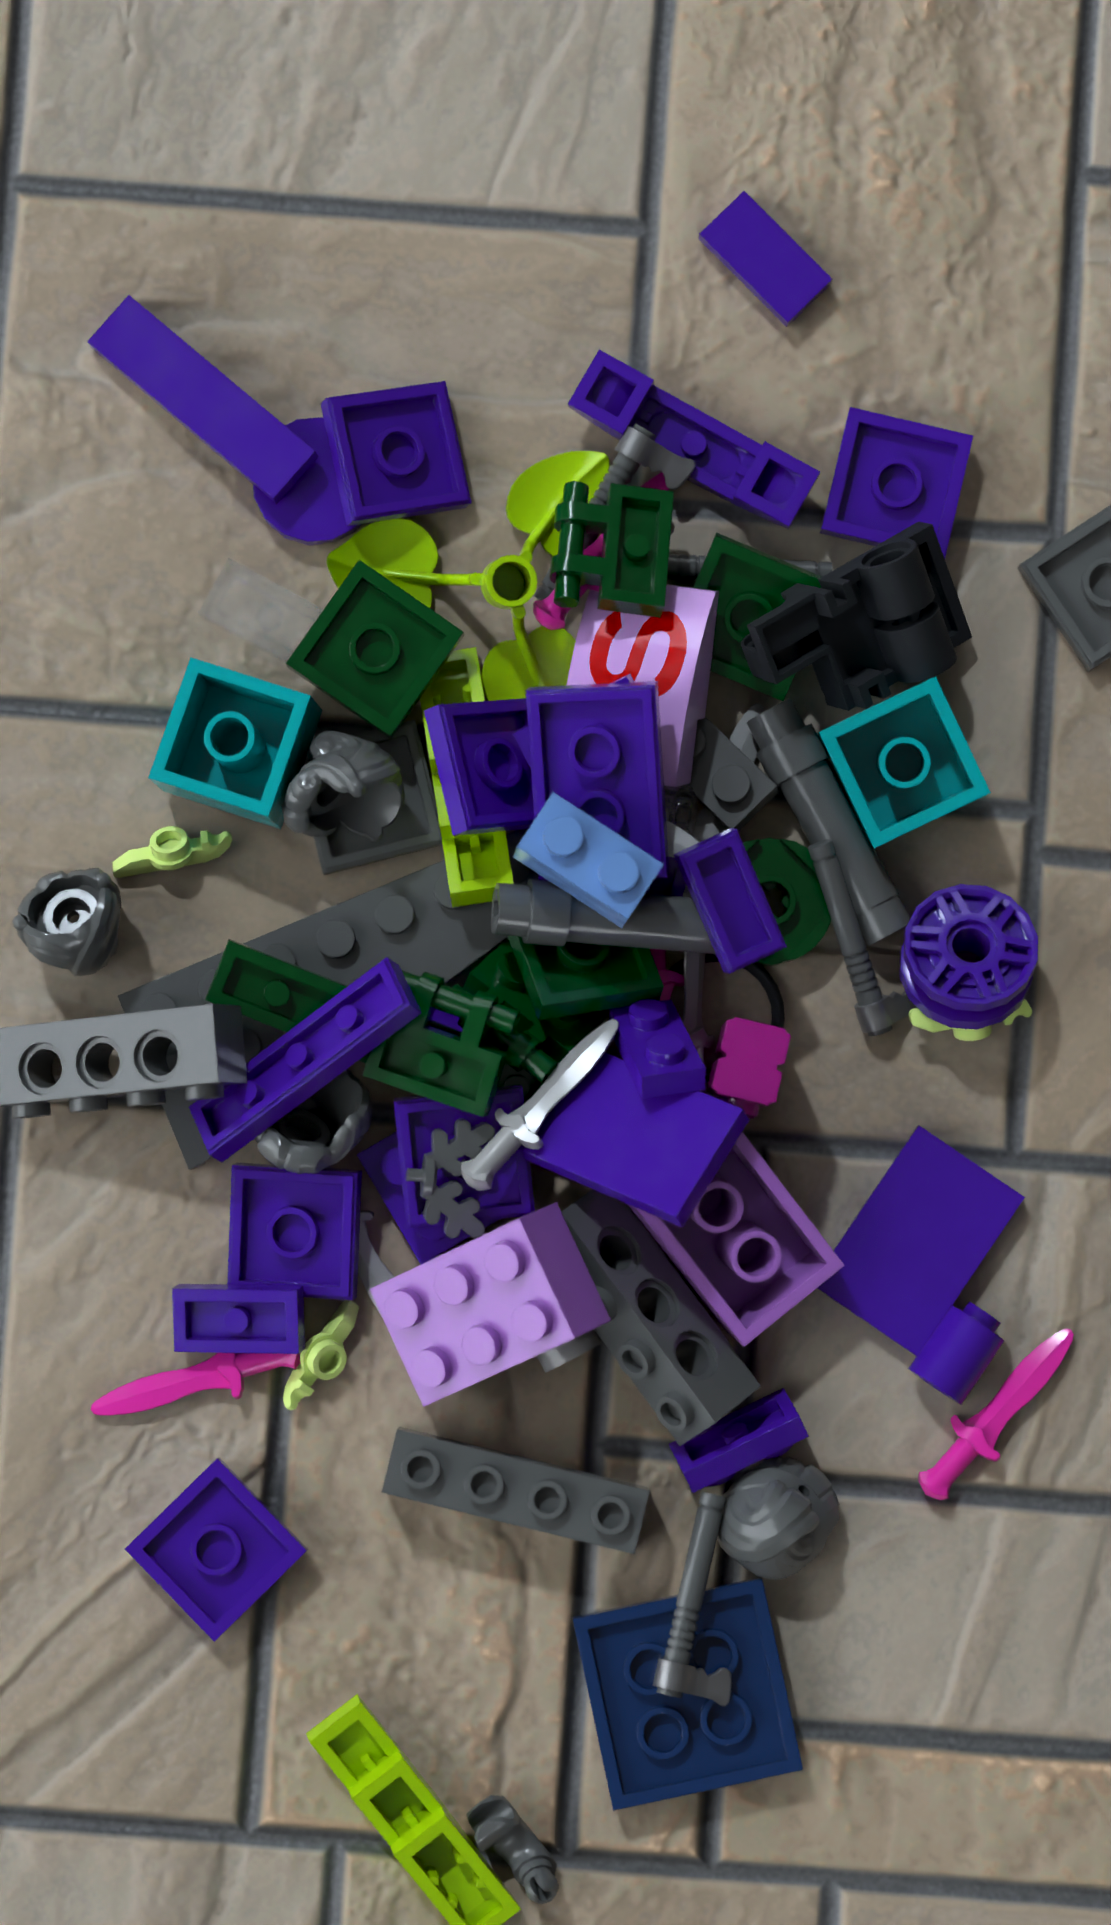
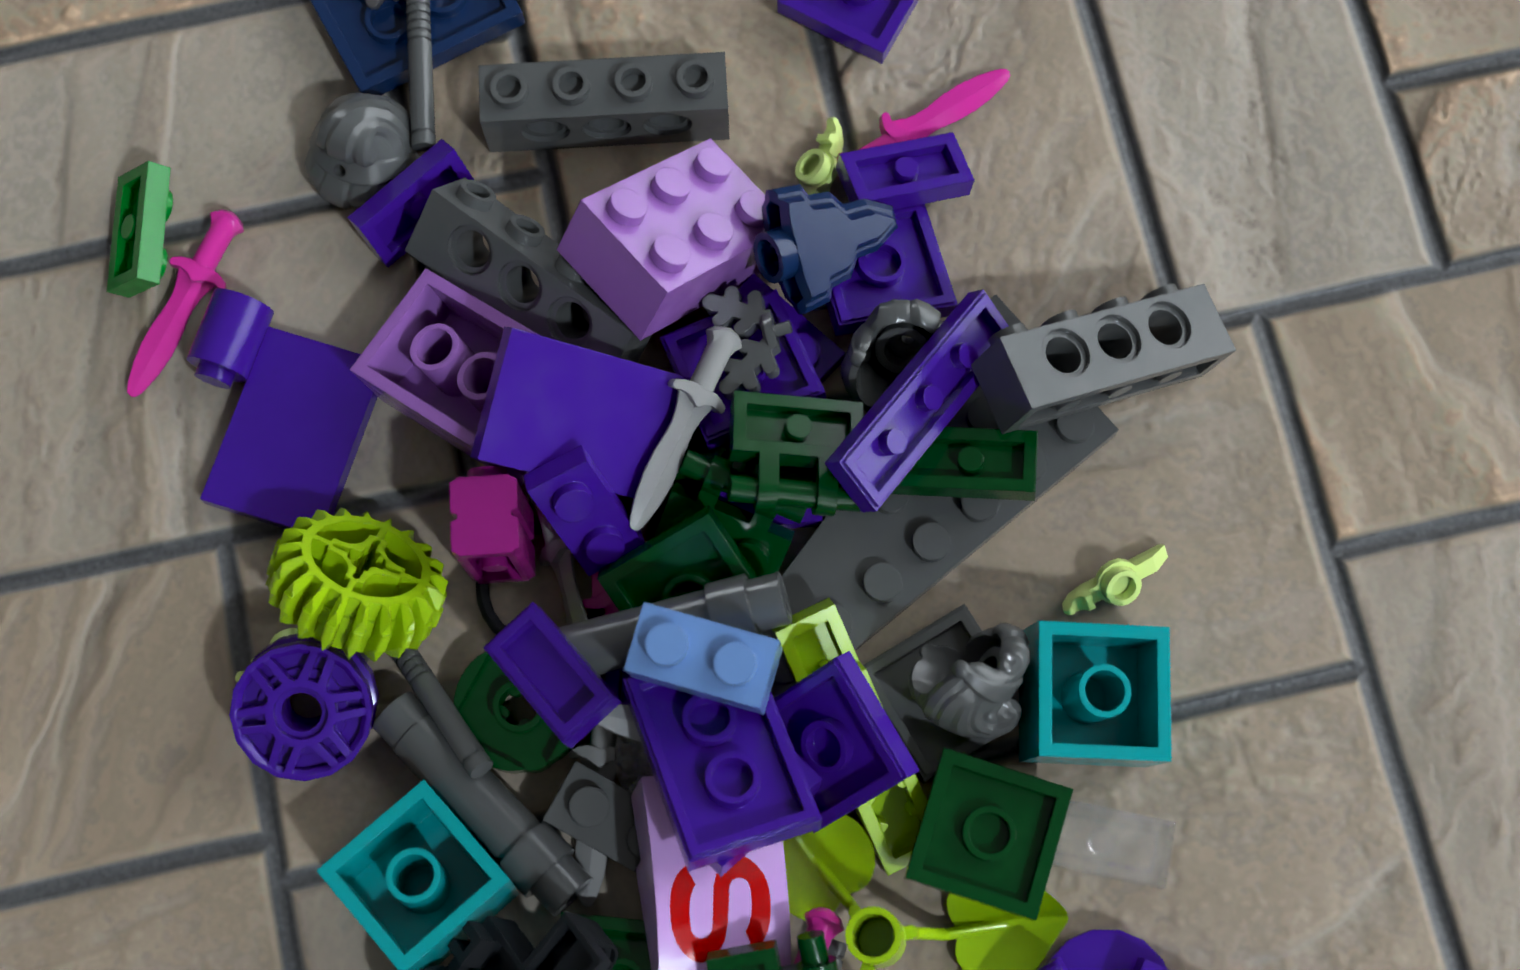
camera: 165 degrees right, 10 degrees down
dark grey hair [13,868,122,976] -> none
none -> green plate [106,161,173,298]
none -> lime gear [265,507,448,662]
none -> dark blue rock [753,184,898,315]

